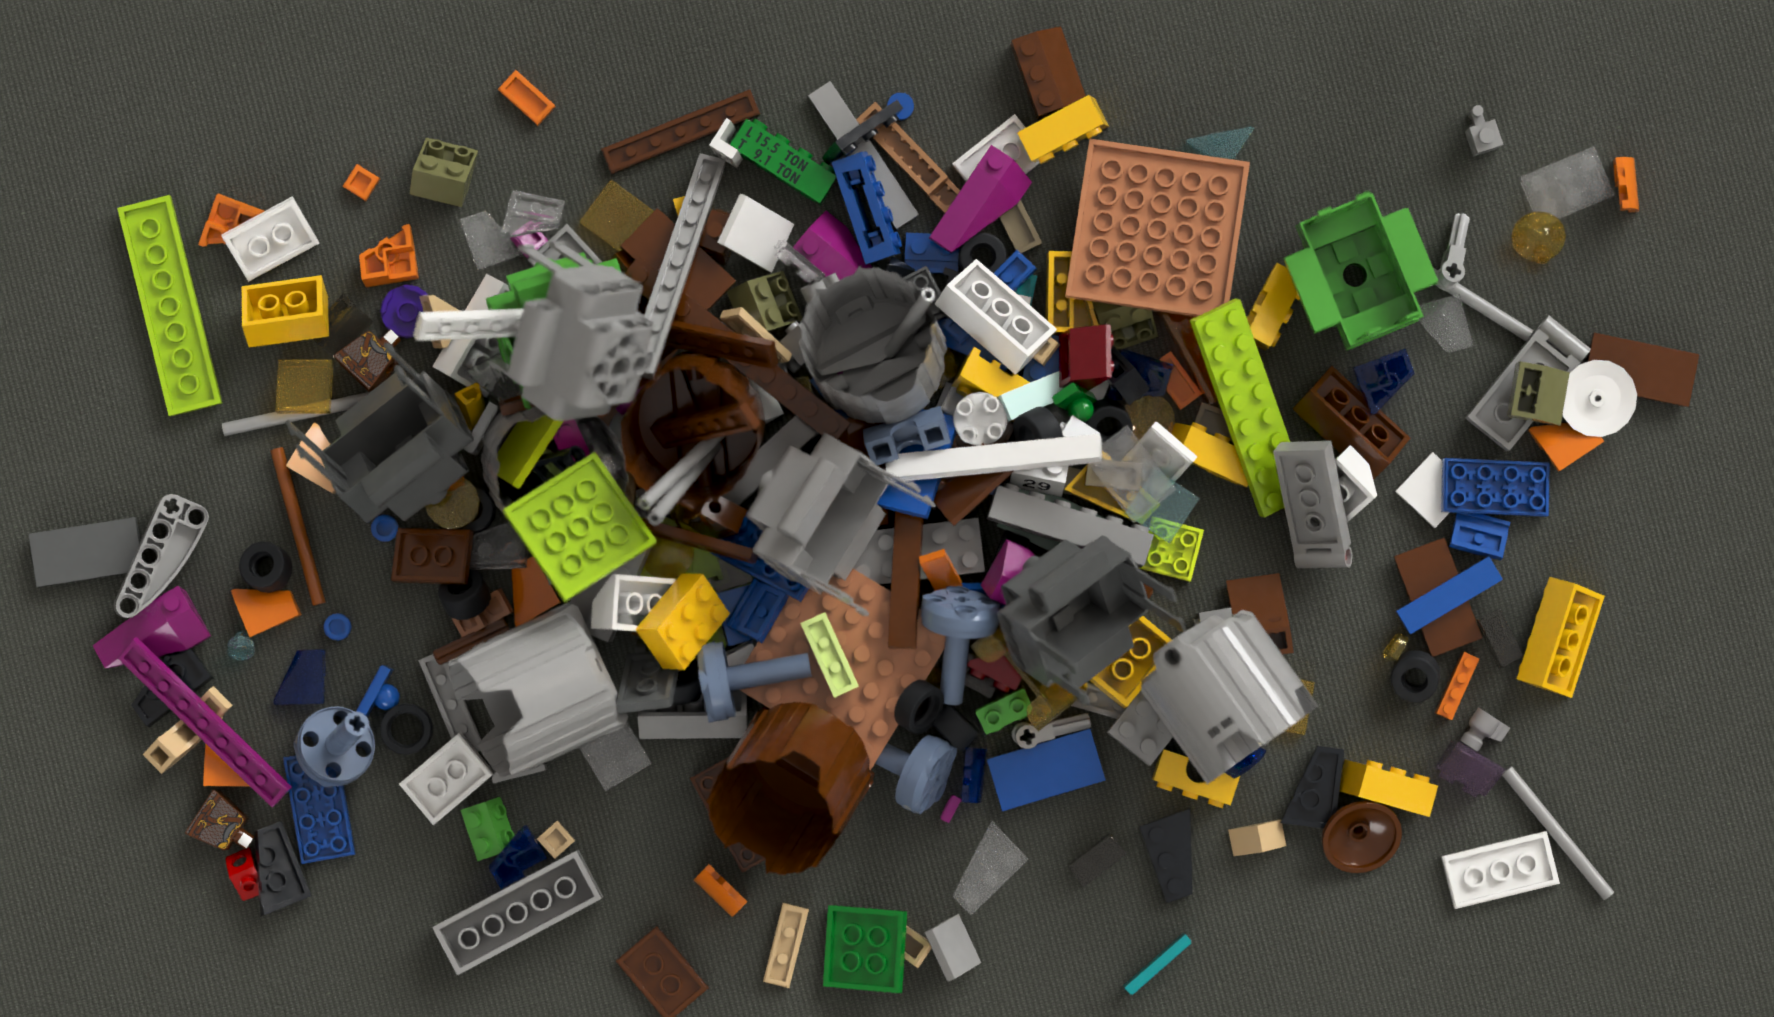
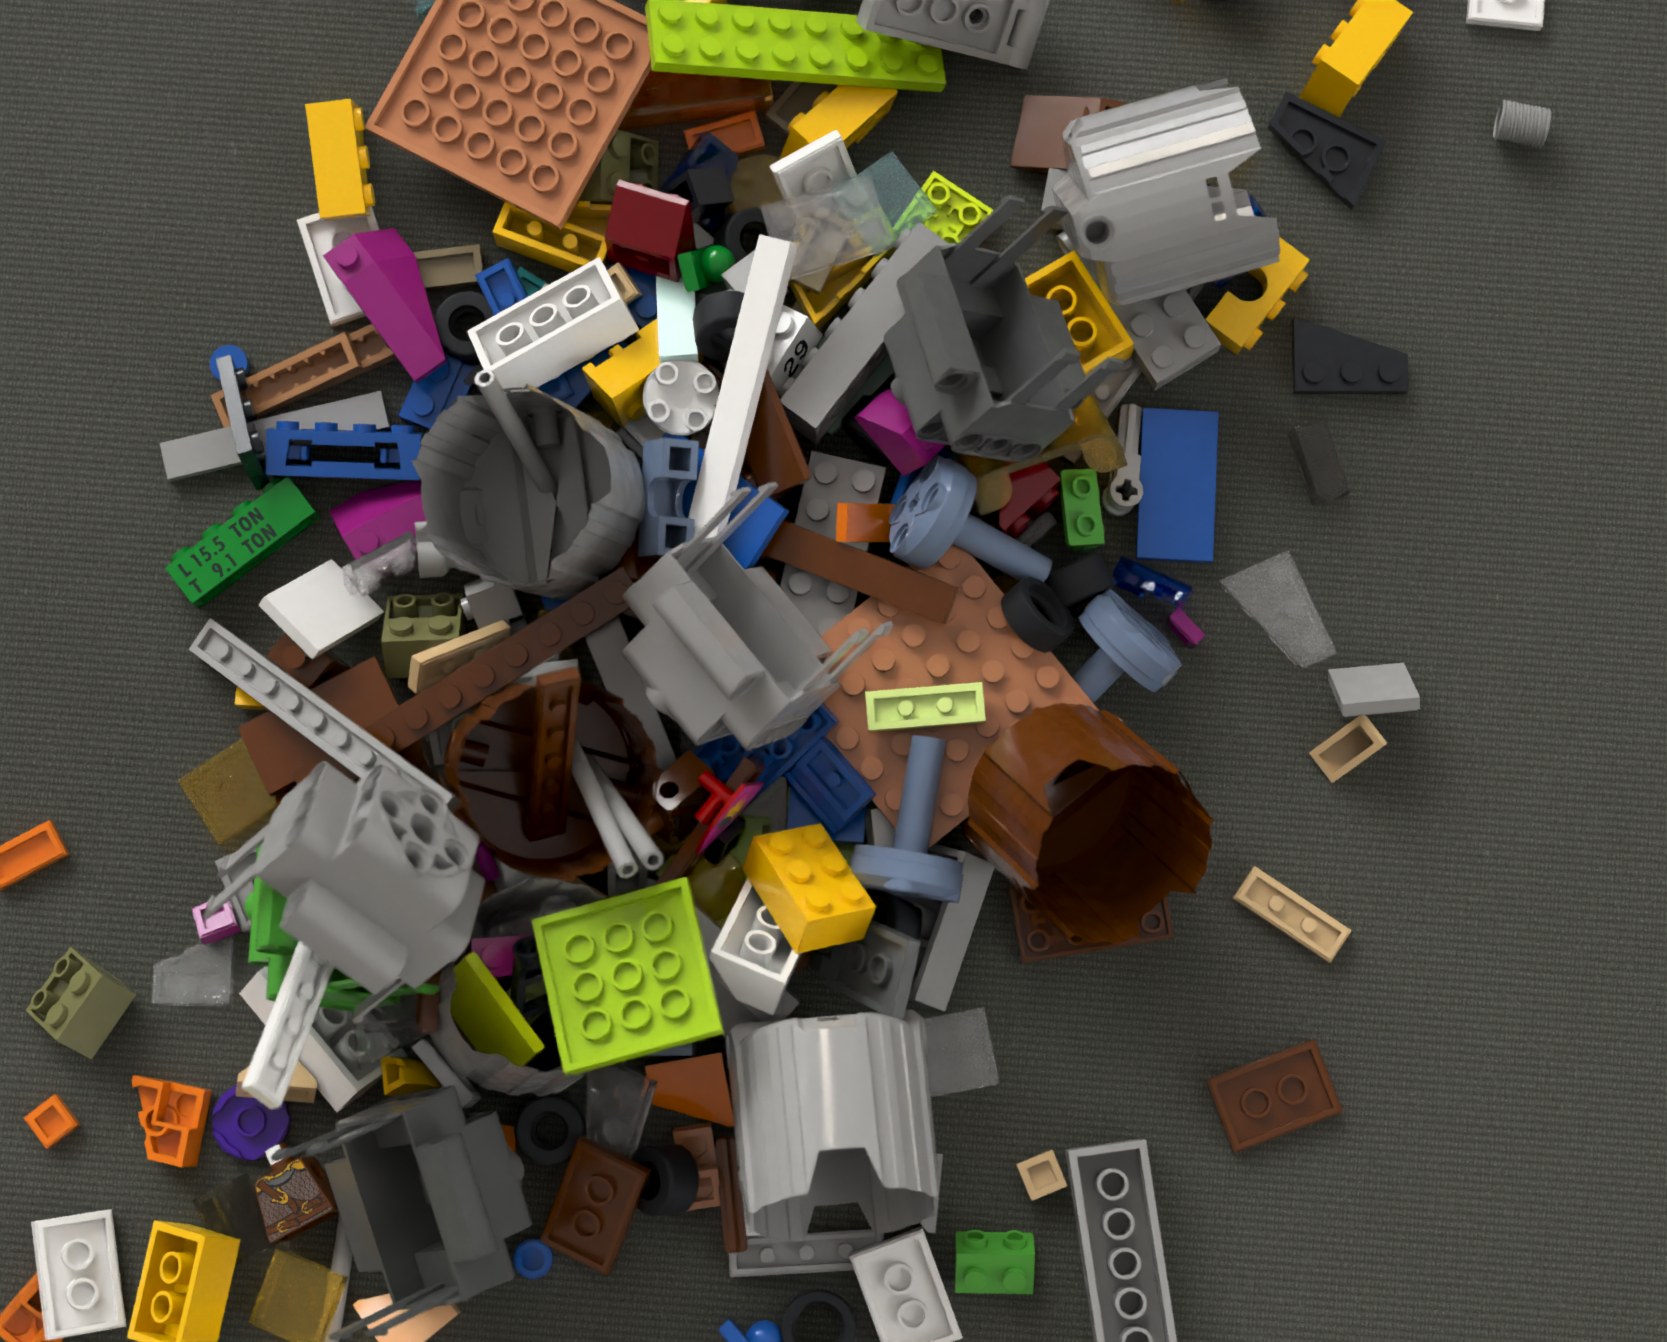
camera: 65 degrees left, 5 degrees down
clear yellow tile [426,477,480,529] -> none
clear blue slope [488,825,547,889] -> none
clear wing [501,190,565,239] -> none
reddish brown tile [601,89,760,175] -> none
reddish brown tile [641,313,779,369] -> none
orange slope [694,864,747,917] -> none
white panel [709,118,743,168] -> none
green plate [823,905,907,993] -> none
reddish brown slope [1011,26,1086,120] -> none
teal tile [1123,932,1192,995] -> none
tan slope [1228,819,1286,856] -> none
reddish brown dish [1322,801,1402,873] -> none
none -> red shield [694,770,764,855]
none -> black tile [704,815,746,865]
none -> light grey piece [1493,99,1551,149]

